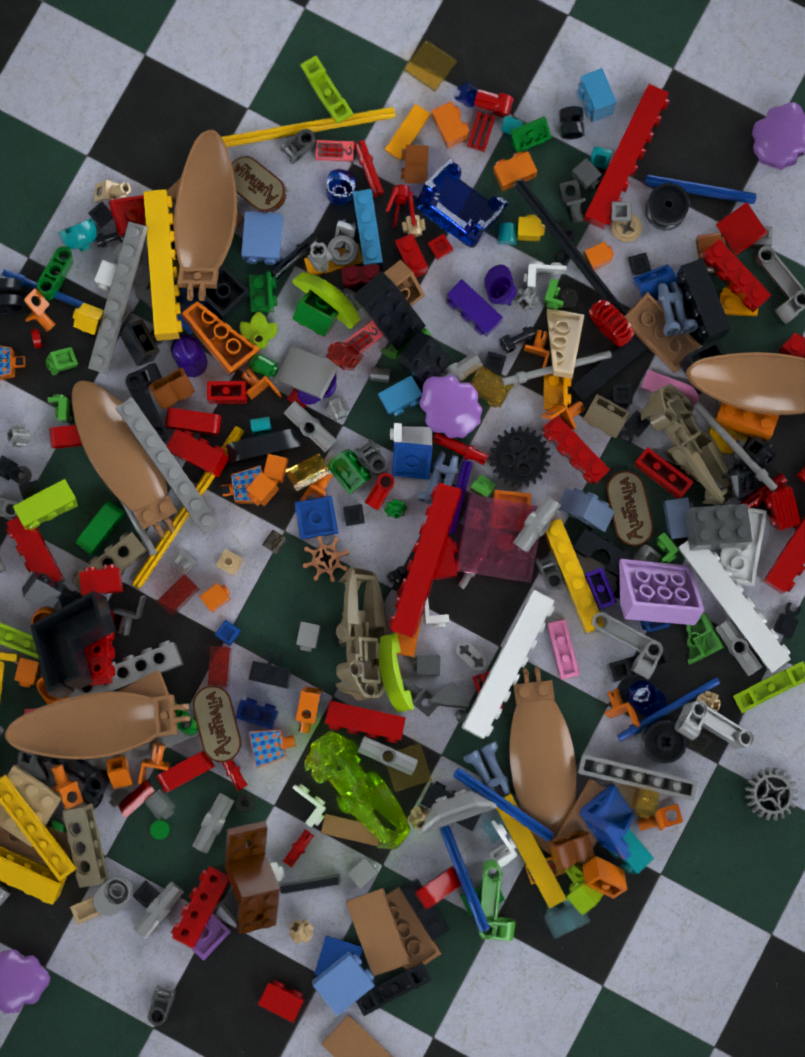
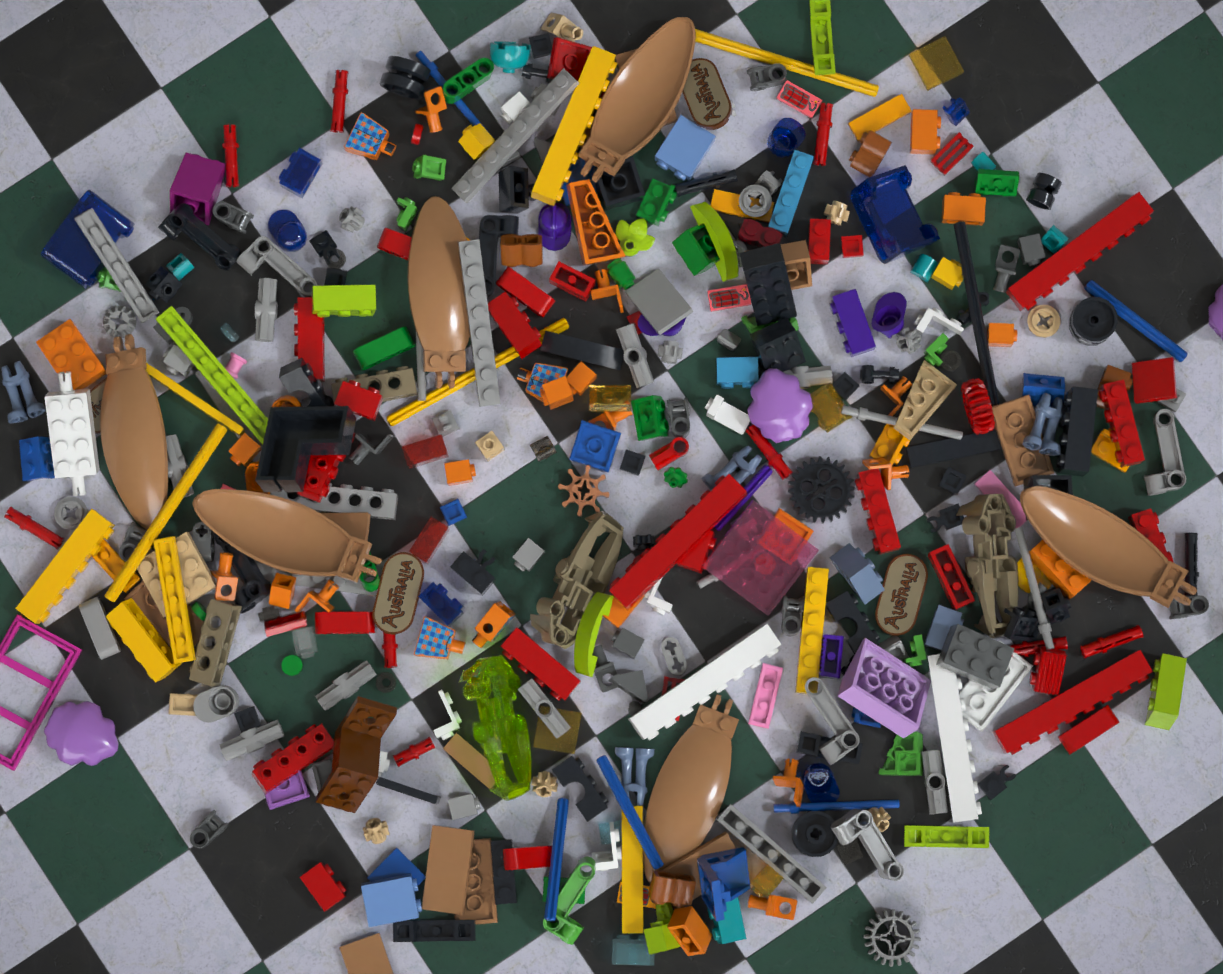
camera: 25 degrees right, 0 degrees up
teal brick [250,416,272,437] -> none
light grey piece [307,242,333,273] -> none
clear red brick [326,341,364,371] -> none
red plant [386,184,416,229] -> none
blue tile [392,442,433,480] -> none
light grey wedge [420,789,497,834] -> none
bright green bracket [470,475,496,500] -> none
red piece [474,90,514,118] -> none
light grey piece [513,495,561,553] -> none
dark azure brick [577,68,617,122] -> none
dark tan brick [583,394,630,438] -> none
light grey slope [612,202,632,222] -> none
black tile [627,252,651,276] -> none

